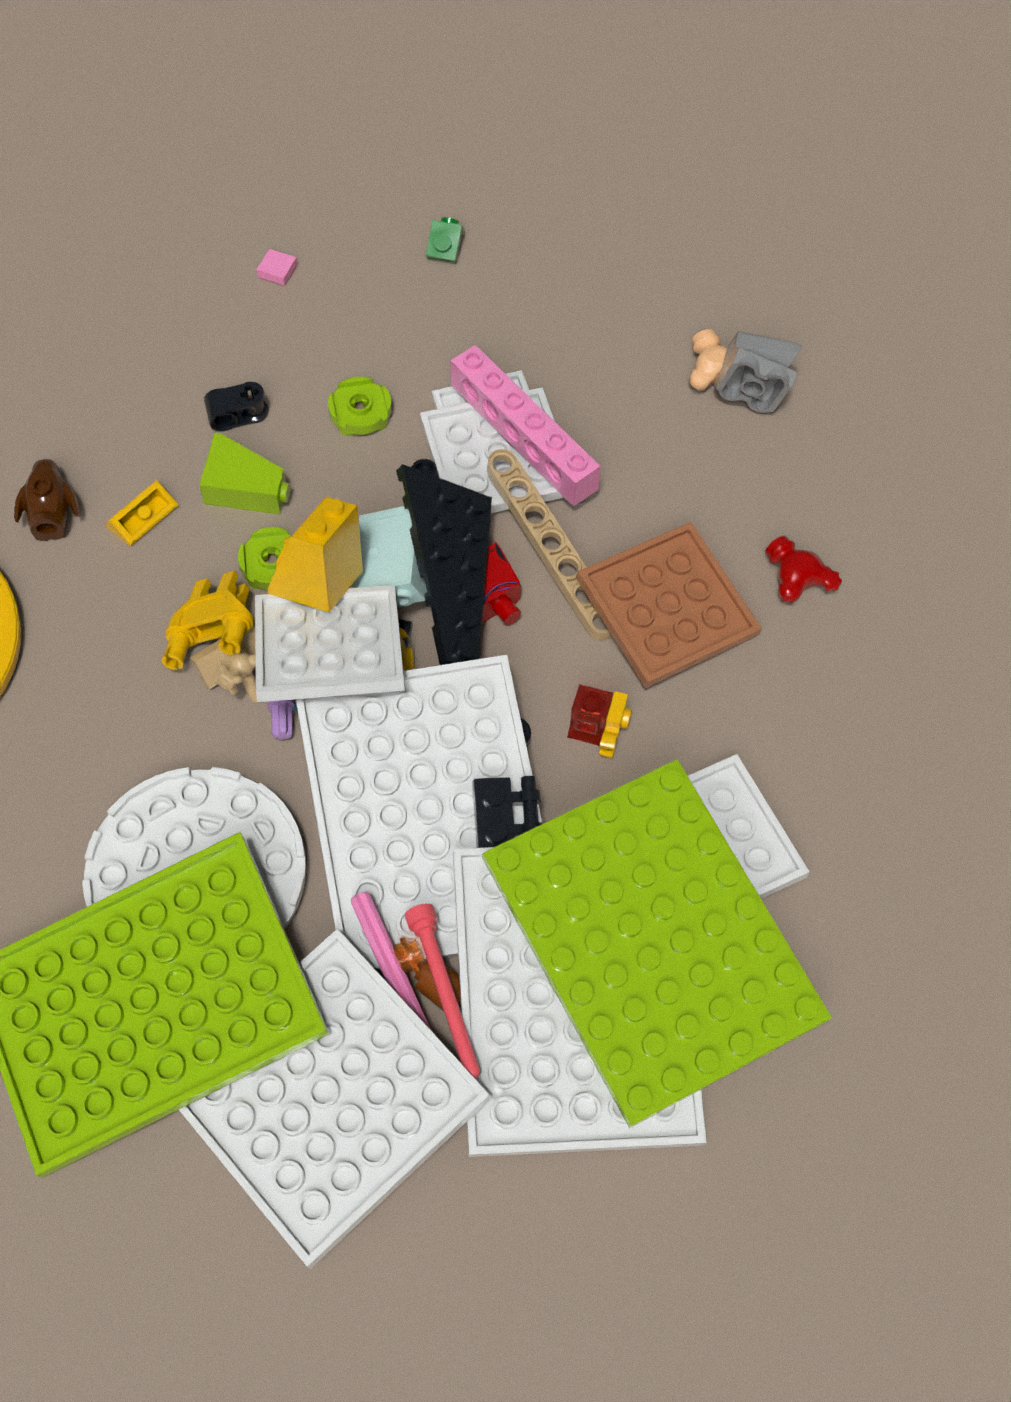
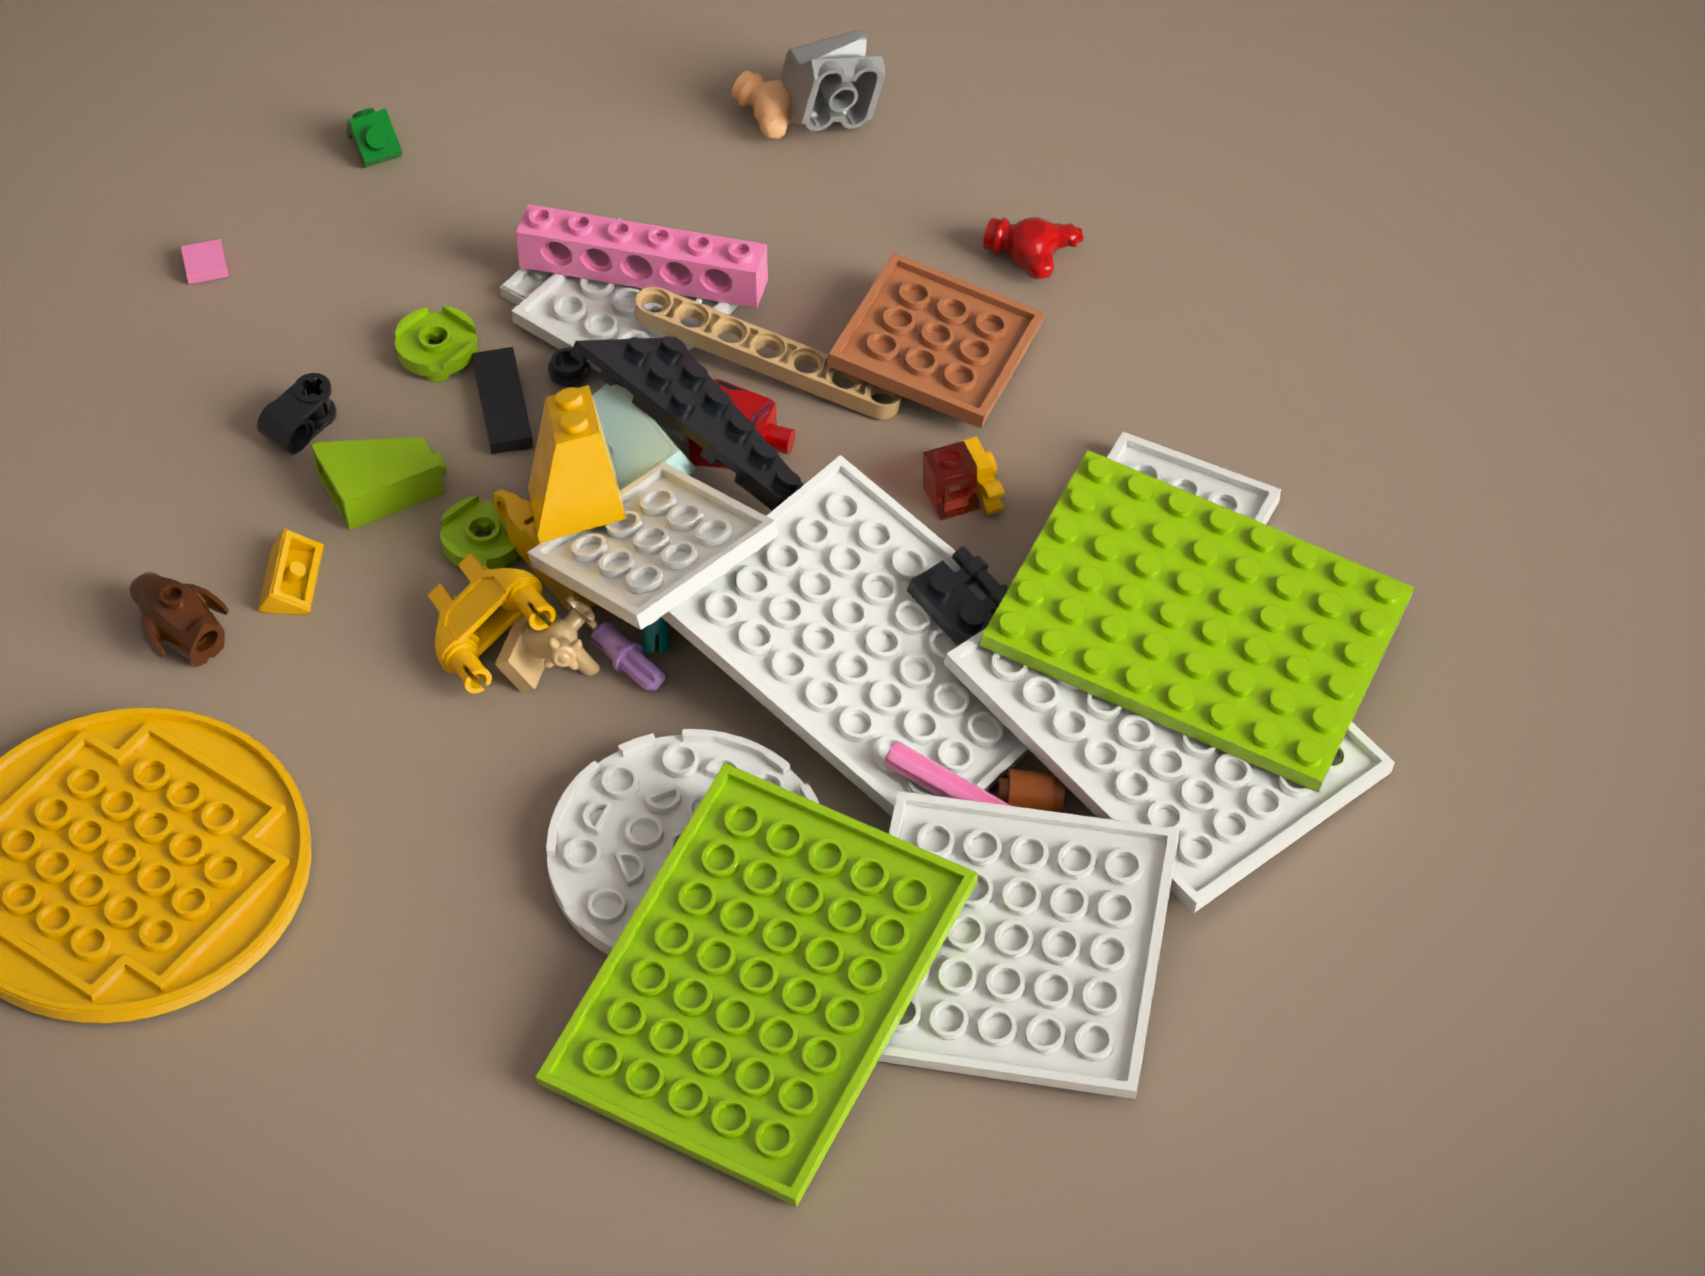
camera: 35 degrees left, 10 degrees down
clear orange plate [393,936,425,974] -> none
coral piece [404,904,480,1079] -> none
none -> black tile [472,347,533,454]

